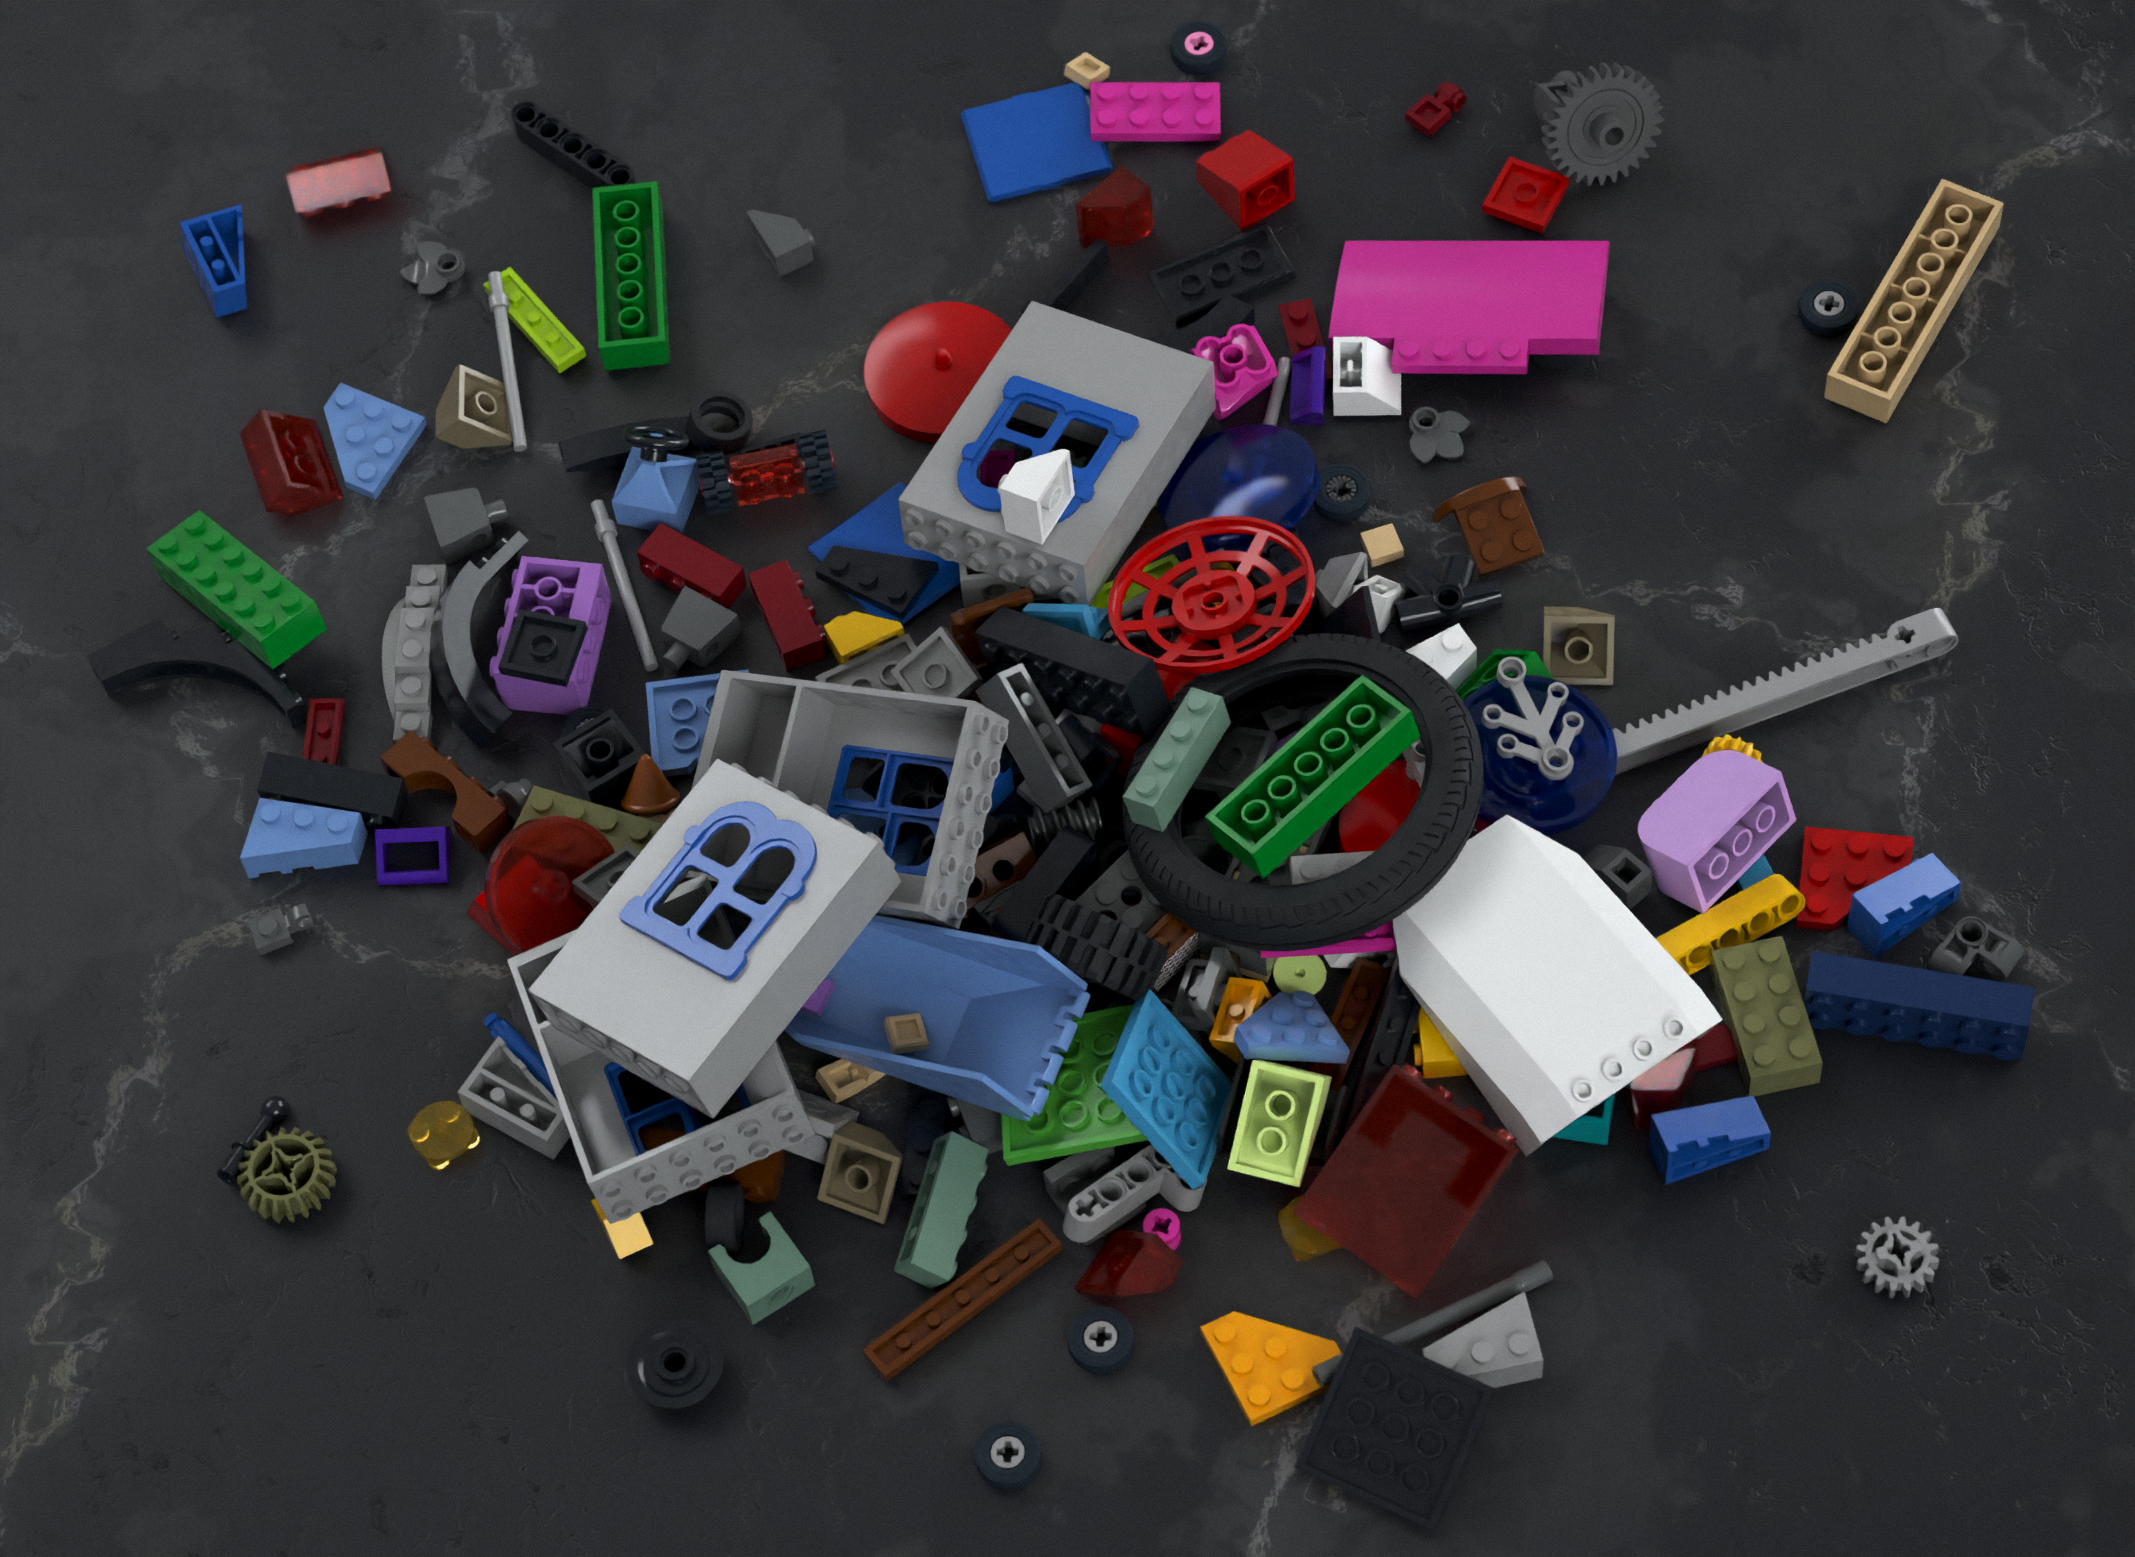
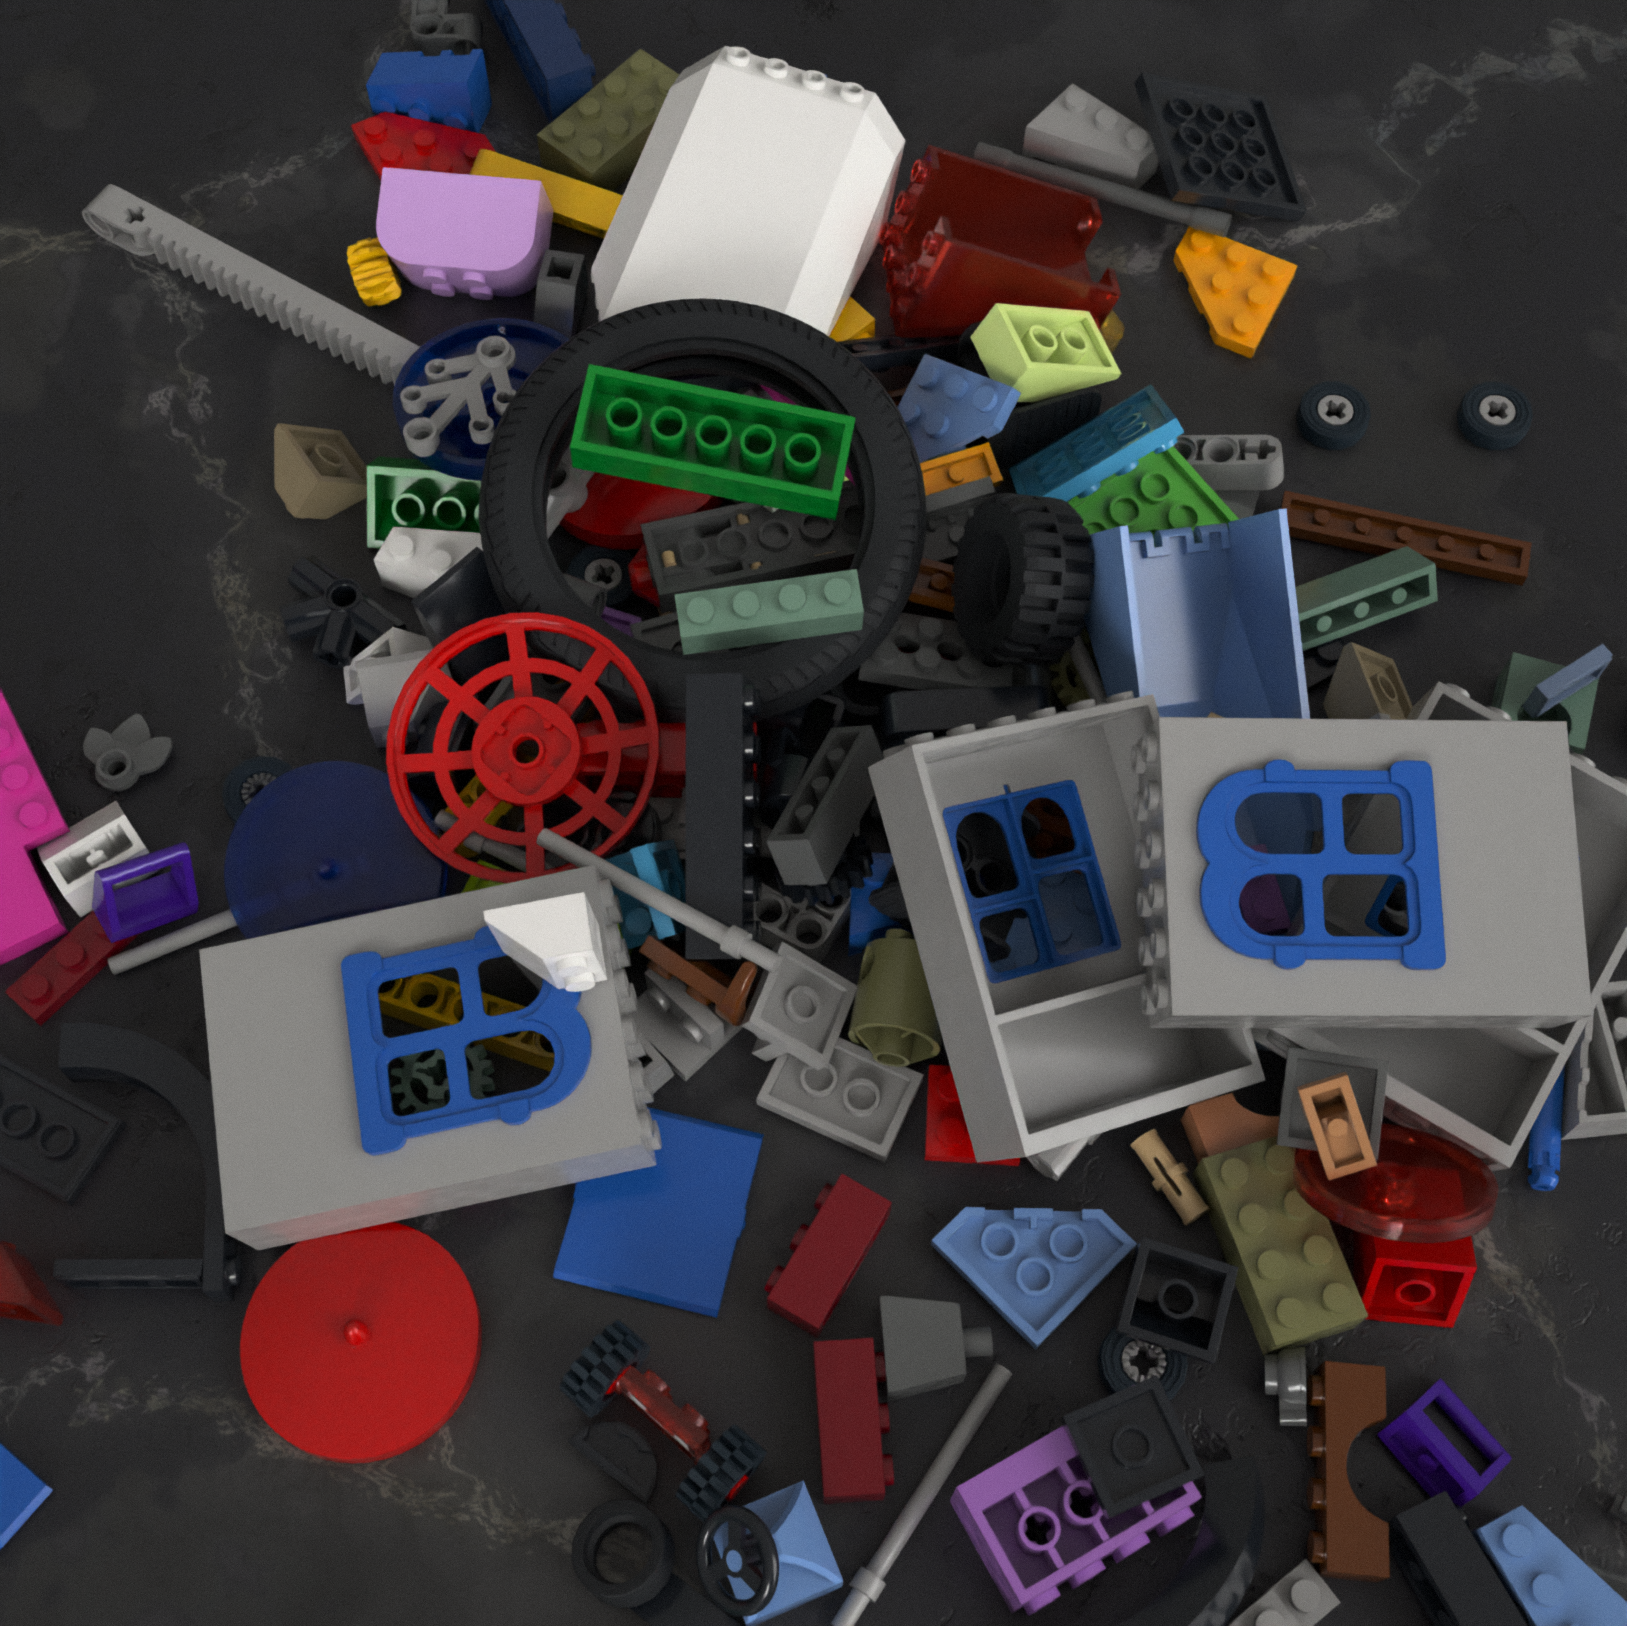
camera: 135 degrees left, 5 degrees up
dark orange hat [620,754,680,815] -> none
black wing [815,546,939,620] -> none
yellow slope [823,611,905,665] -> none
clear red slope [1074,1230,1184,1297] -> none
dark pink wheel [1143,1208,1181,1254] -> none
dark pink piece [1189,324,1279,420] -> none
tan tile [1360,523,1404,567] -> none
reddish brown piece [1431,476,1545,578] -> none
none -> light grey bar [536,828,782,973]
none -> medium nougat slope [1297,1072,1377,1181]
none -> sand blue tile [1522,644,1613,718]

